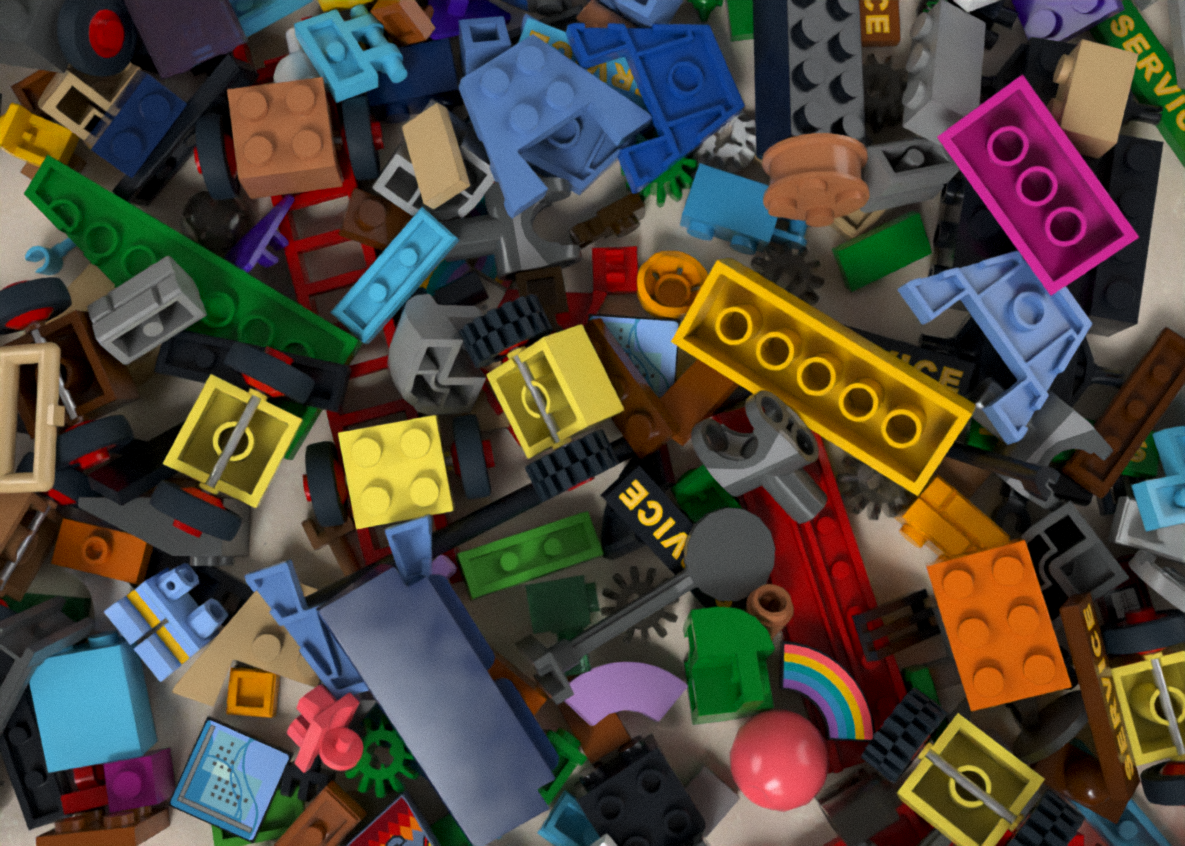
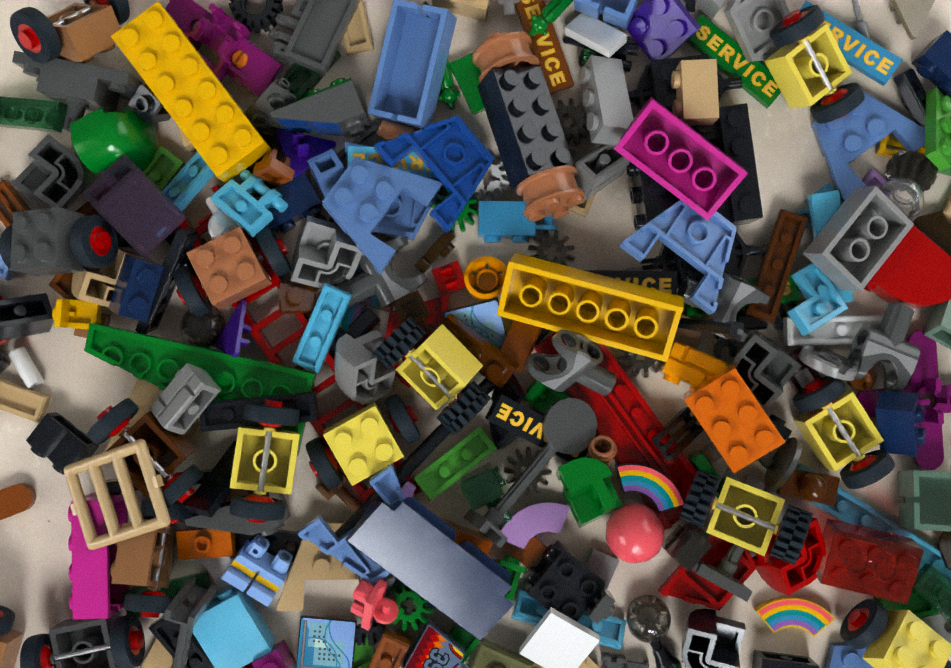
camera: 25 degrees left, 5 degrees up
medium azure hand [25,237,76,275] -> none
light orange tile [226,666,280,718] -> none
tan tile [402,102,471,209] -> none
green tile [832,210,932,292] -> none
reddish brown tile [1059,592,1140,801] -> none

